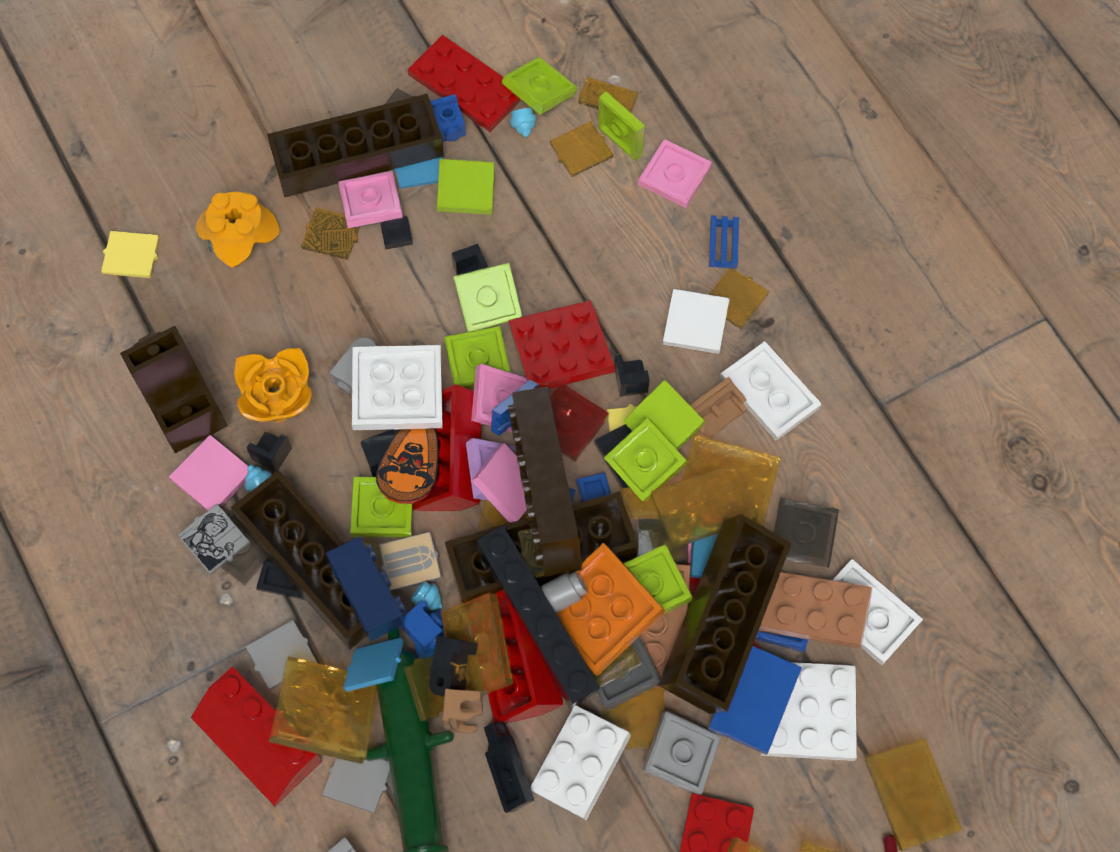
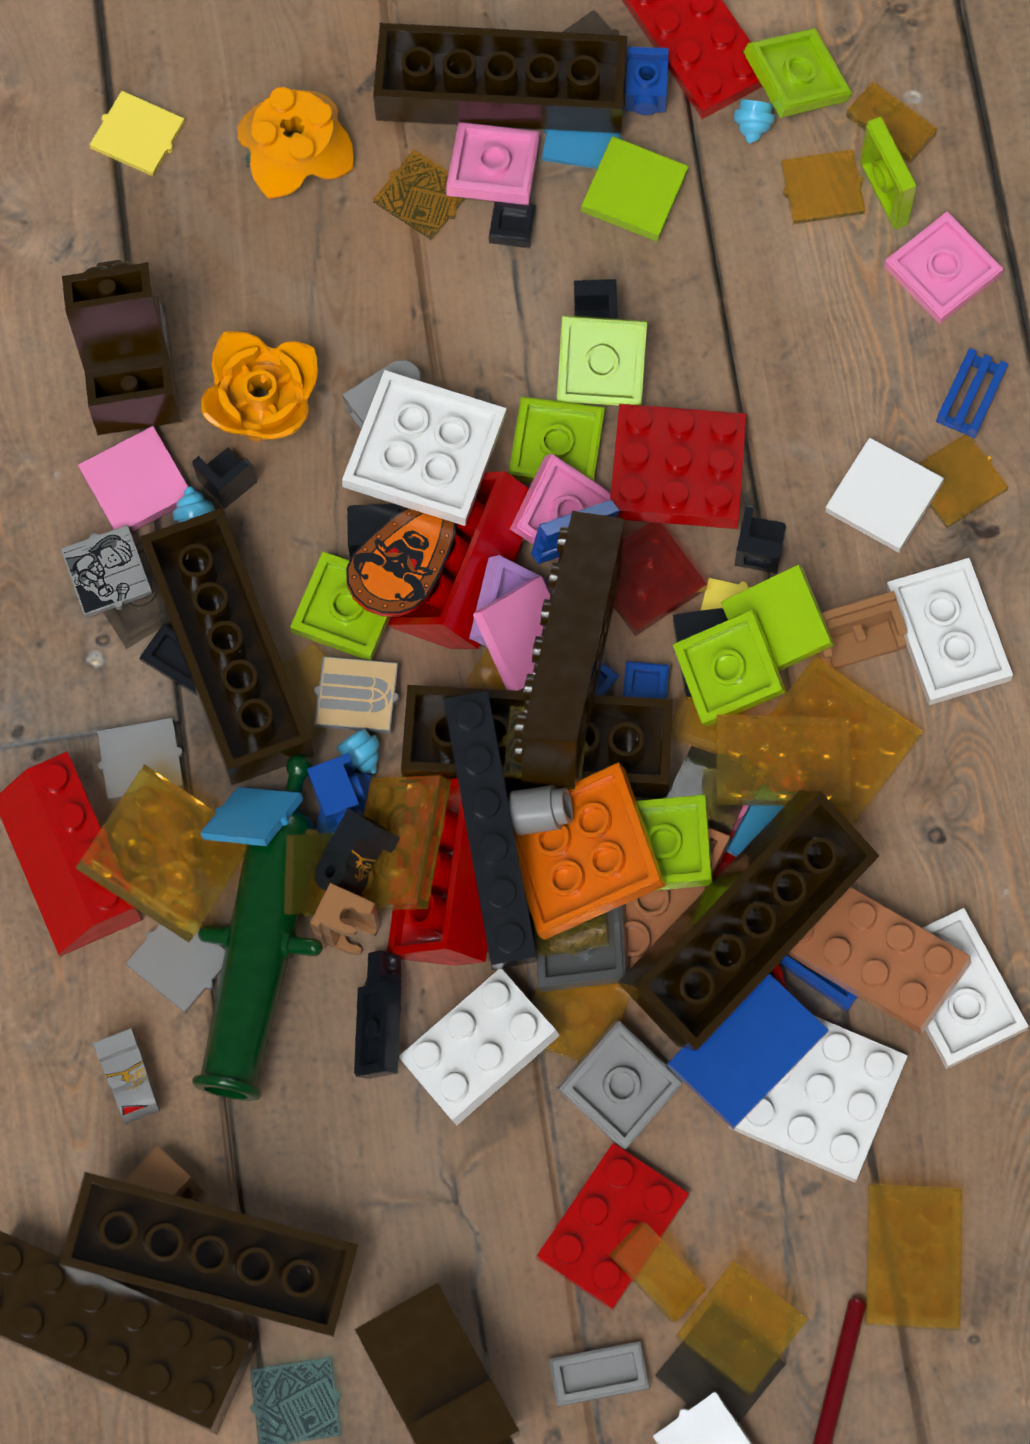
camera: 25 degrees right, 5 degrees up
dark blue brick [326,536,406,642] -> none
clear smoke tile [773,497,839,568] -> none

